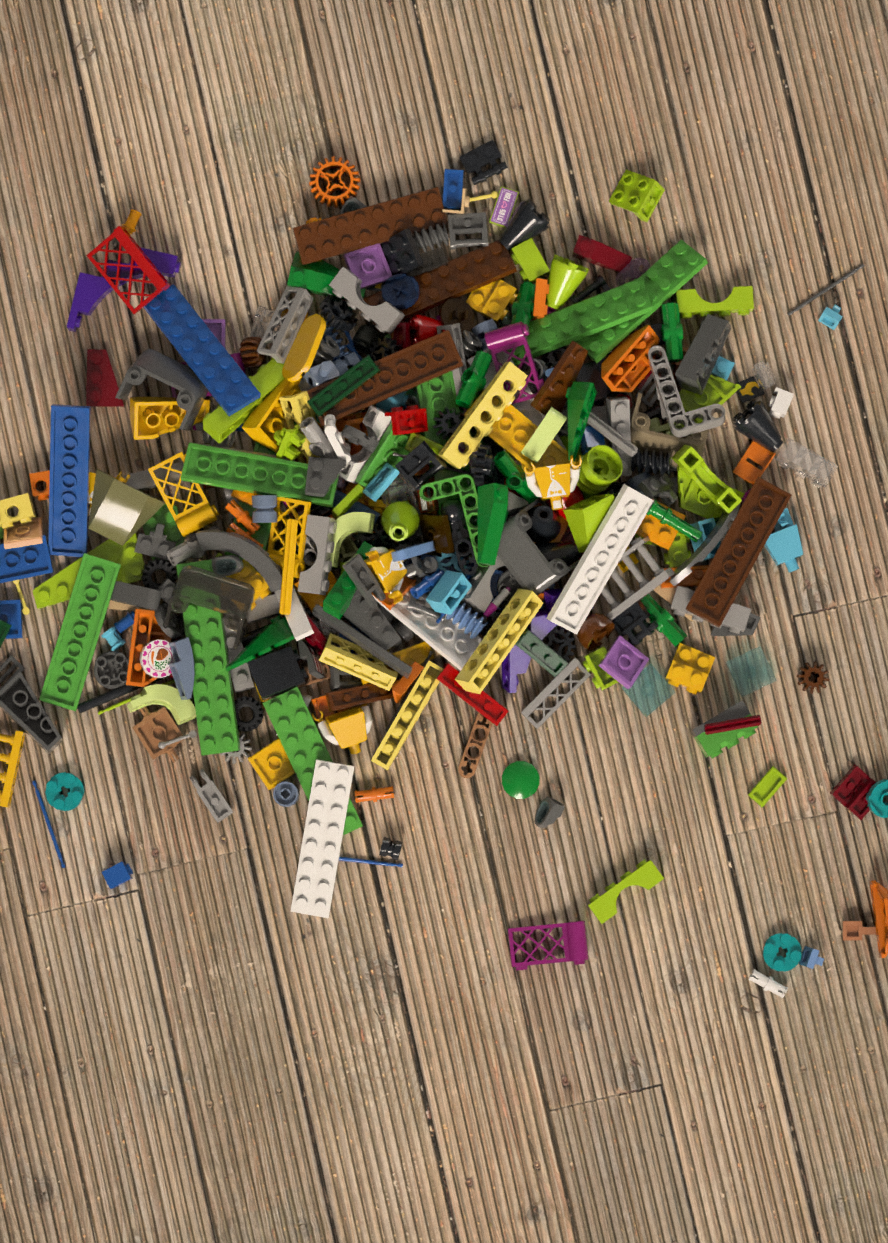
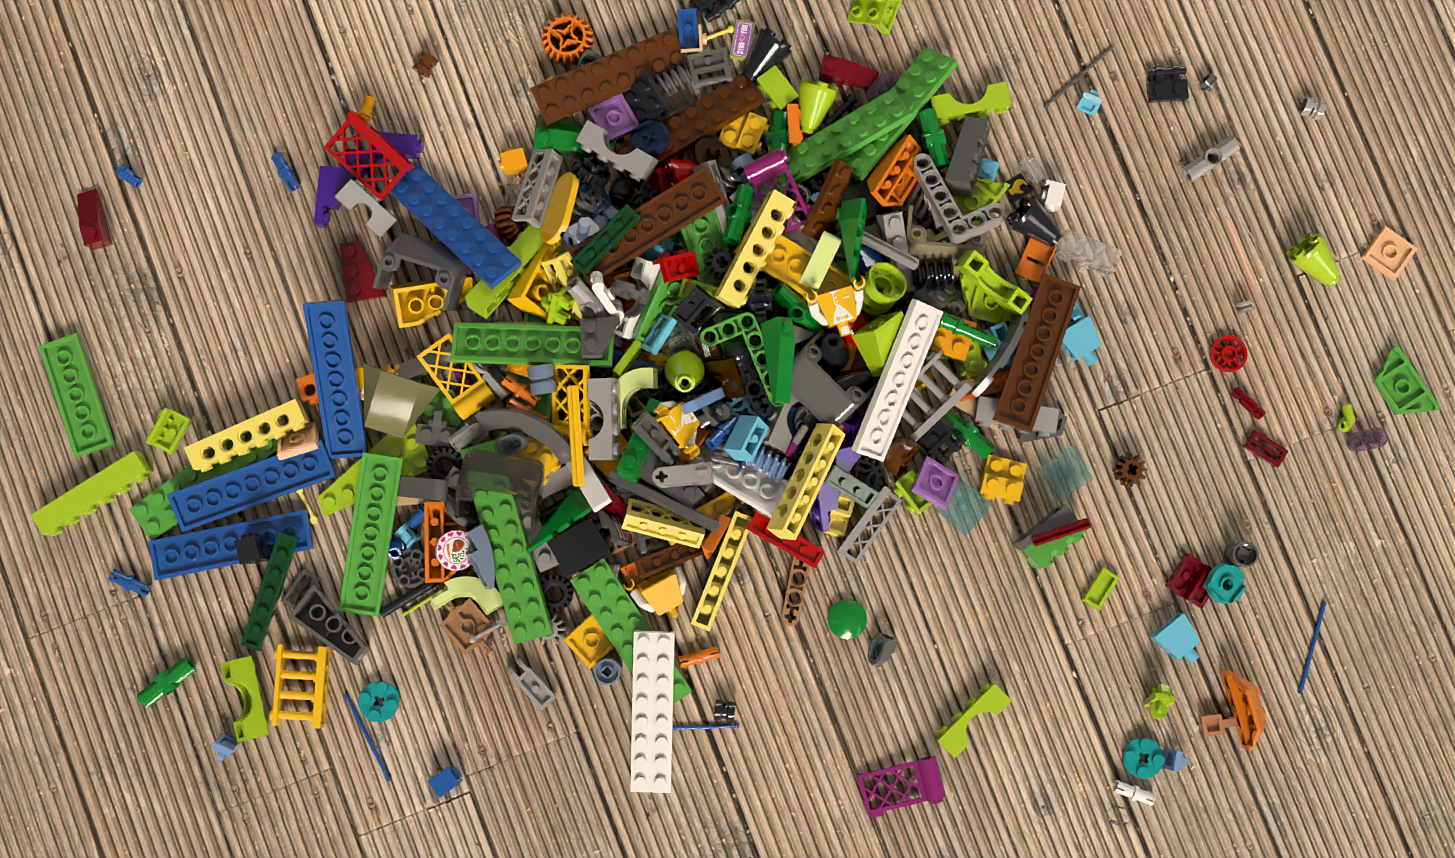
camera: 15 degrees left, 0 degrees up
none -> blue pin [271,152,300,192]
none -> light grey arch [334,179,396,238]
none -> blue pin [388,539,404,560]
none -> reddish brown wheel [412,51,438,78]
none -> magenta arm [454,366,471,395]
none -> light grey hinge [472,363,513,400]
none -> light orange brick [498,147,528,177]
none -> light grey piece [652,462,714,488]
none -> light yellow slope [824,493,855,538]
none -> lime hips [1143,684,1175,719]
none -> medium azure torso [1149,613,1200,663]

